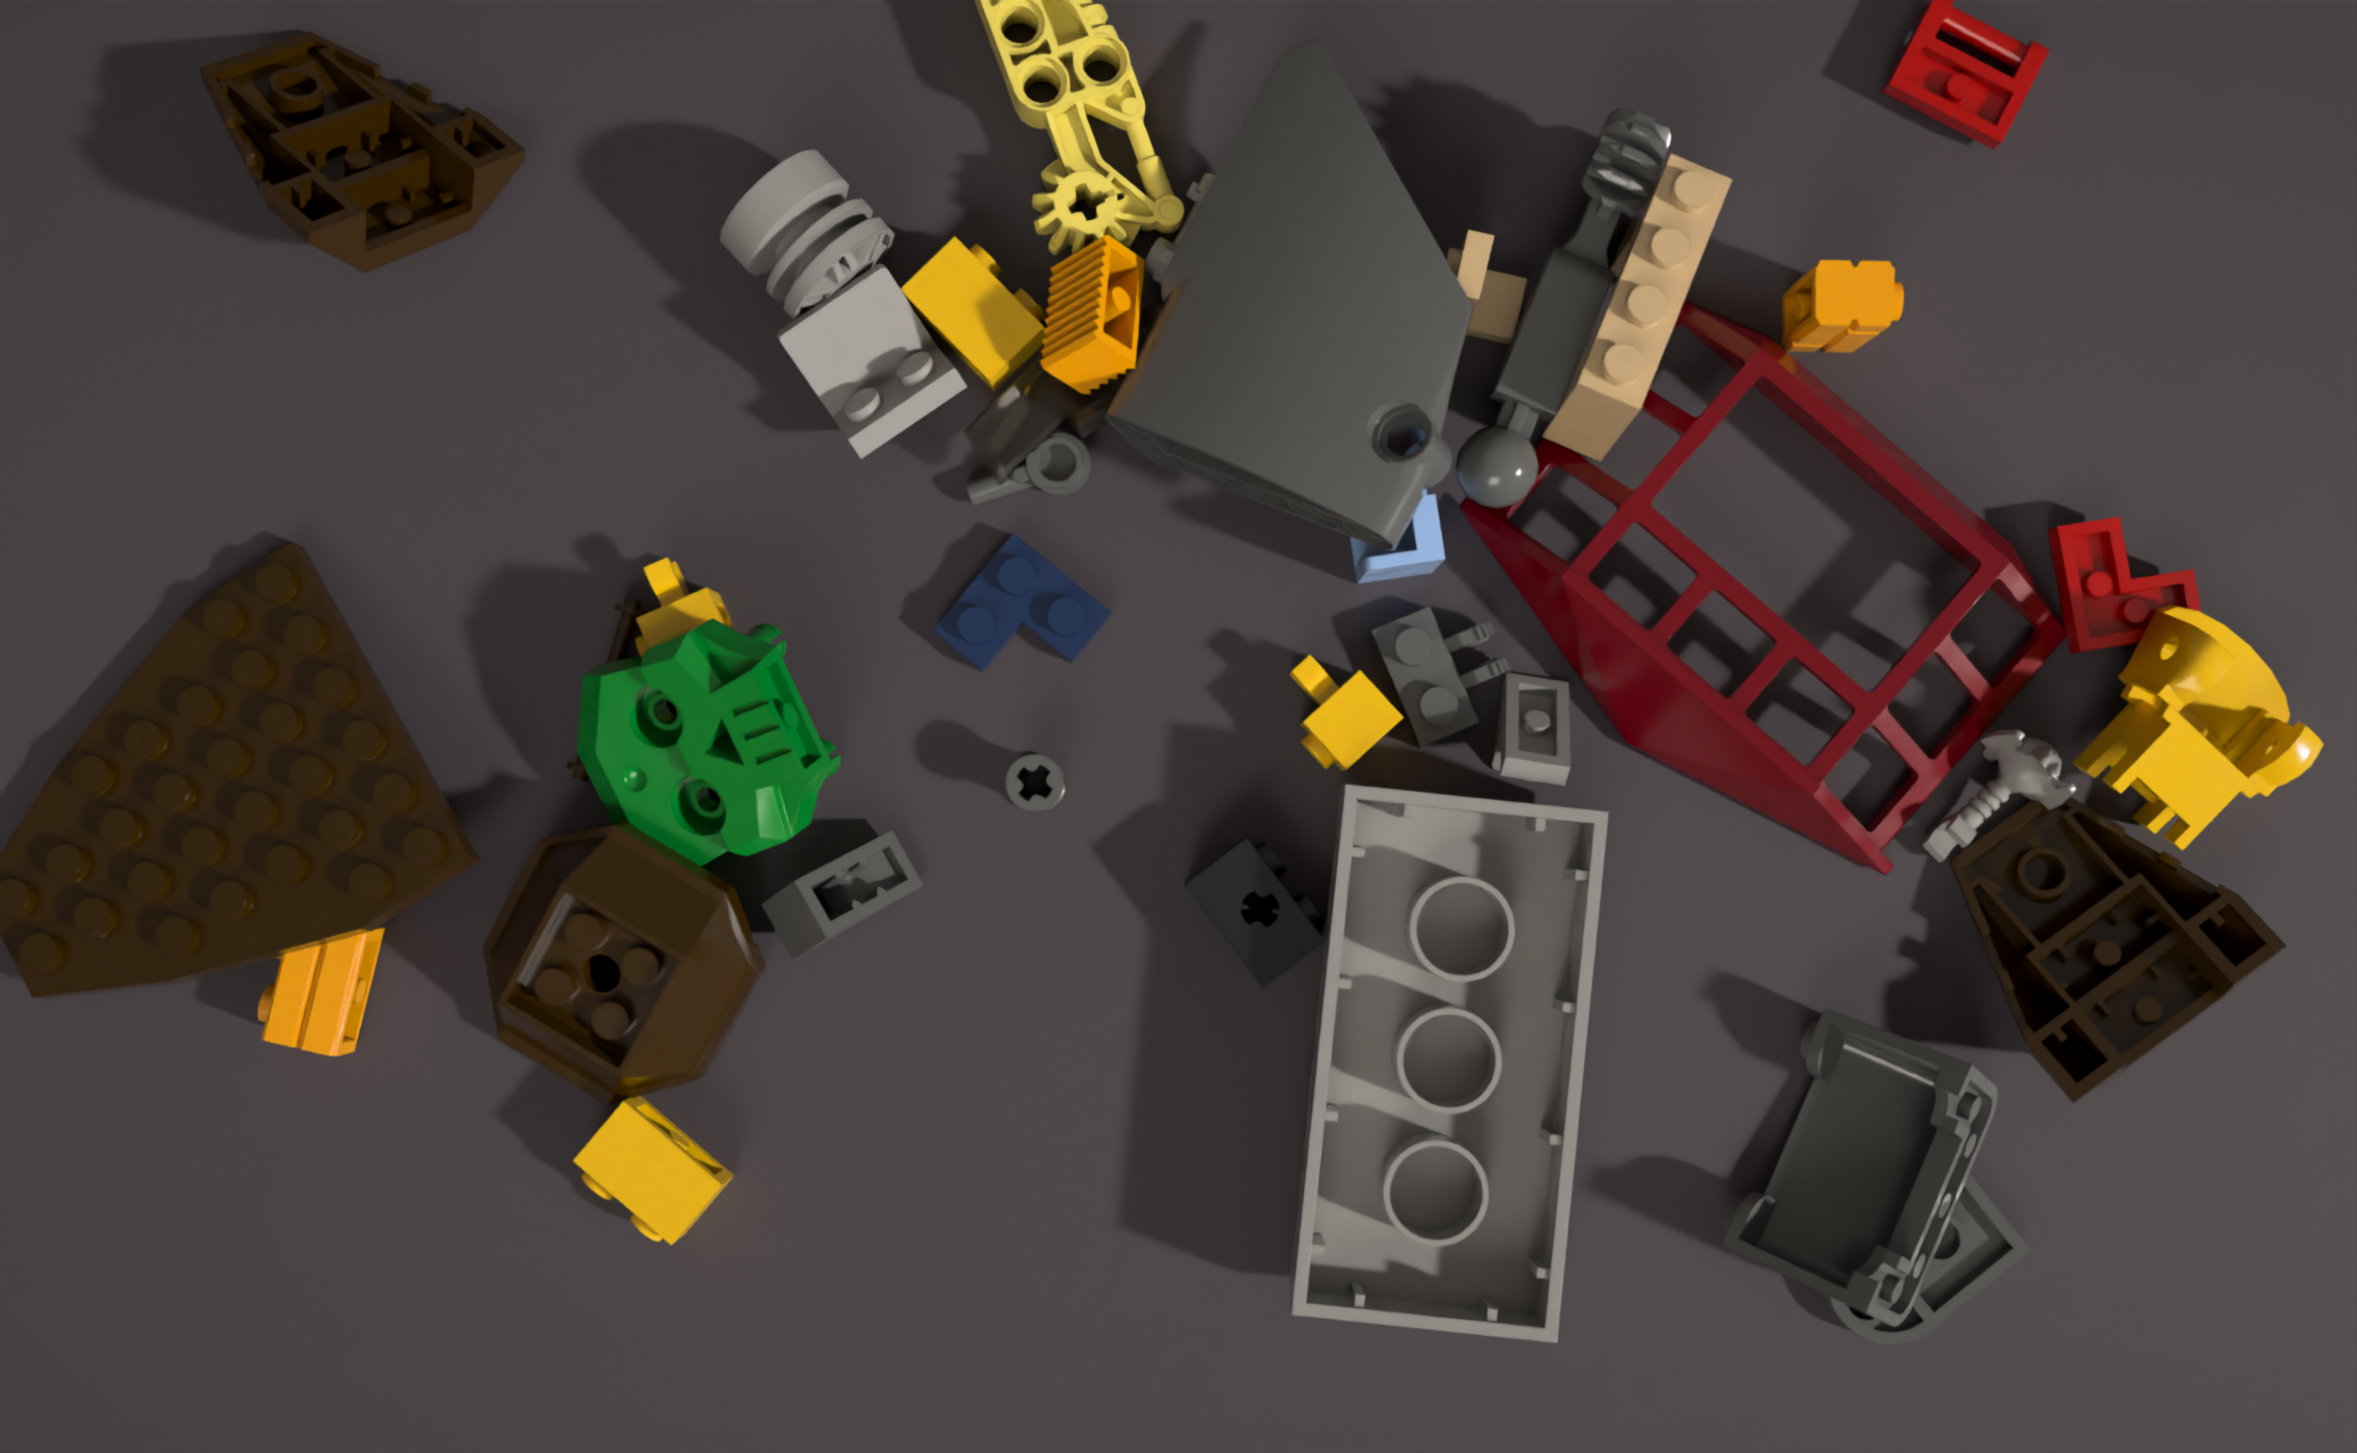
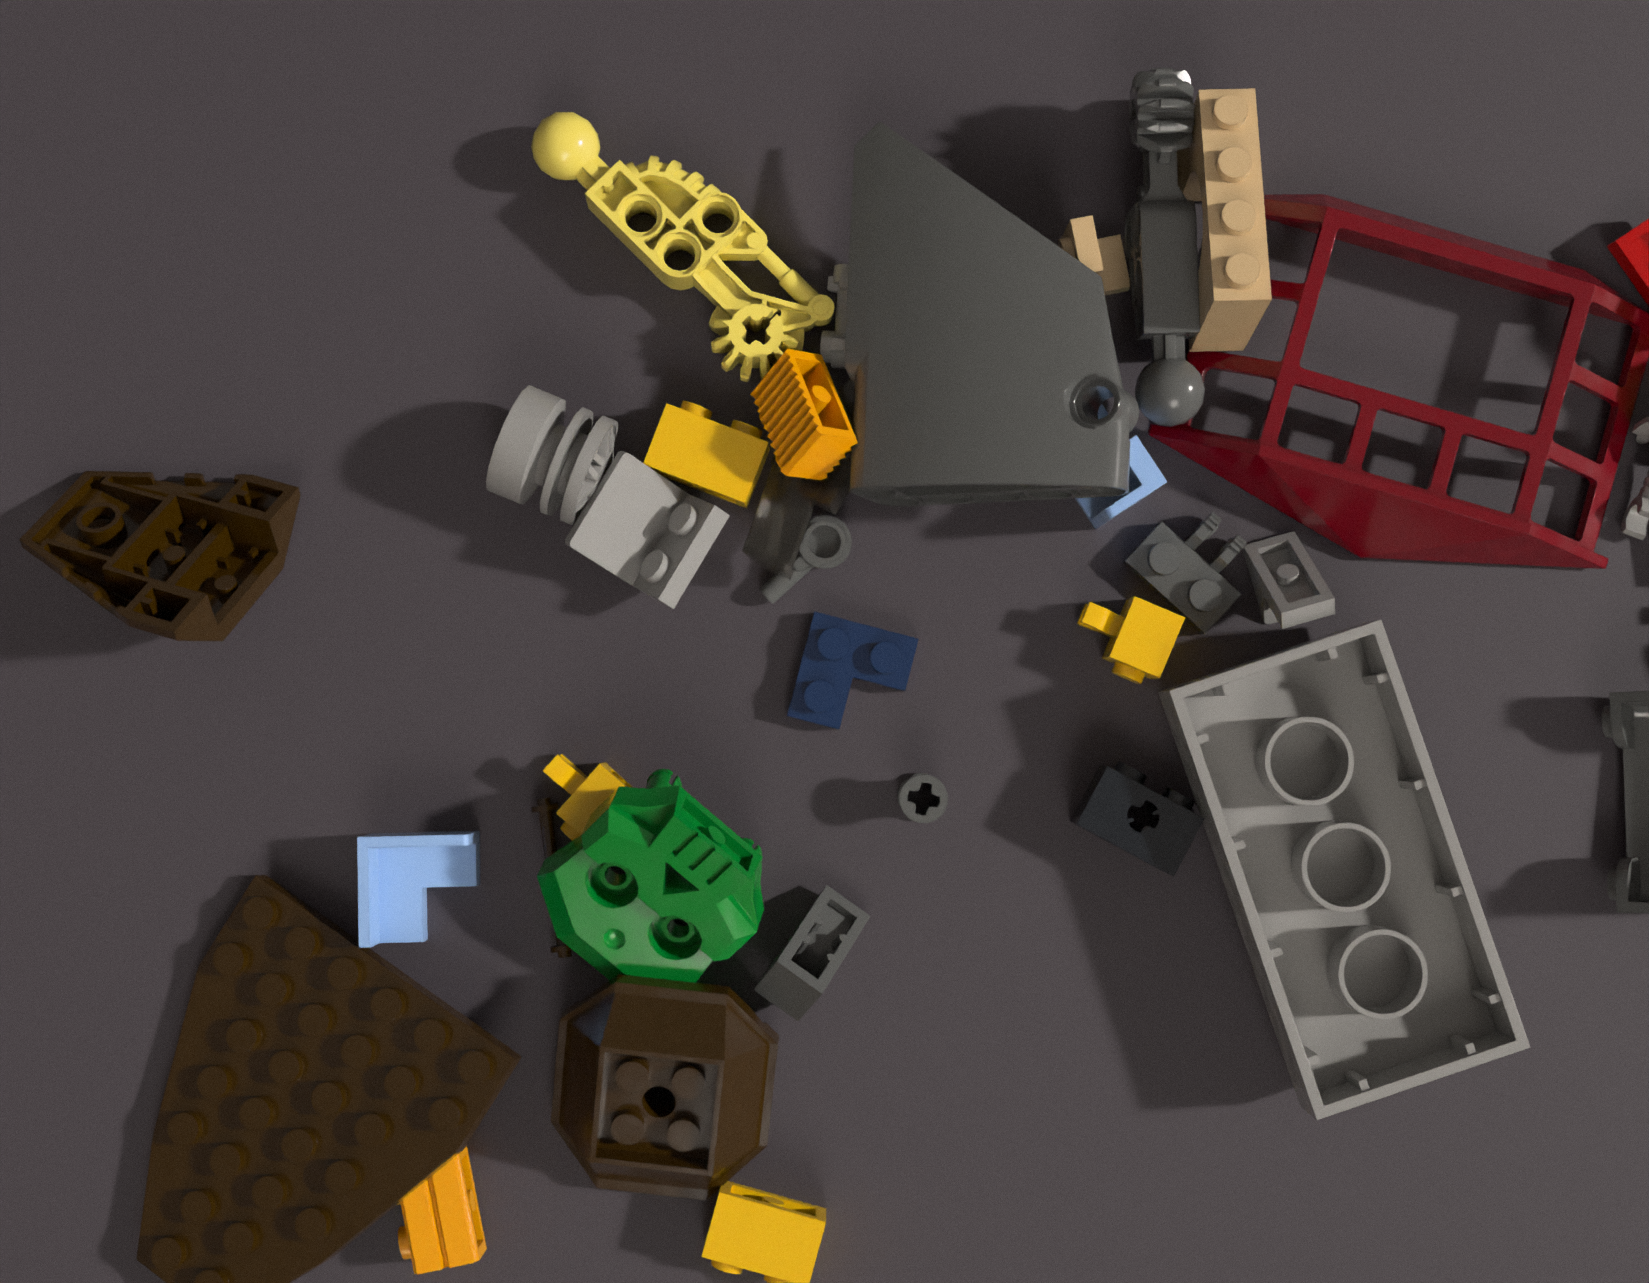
camera: 25 degrees left, 0 degrees up
light orange brick [1782,260,1904,353] -> none
none -> light blue panel [357,831,480,948]

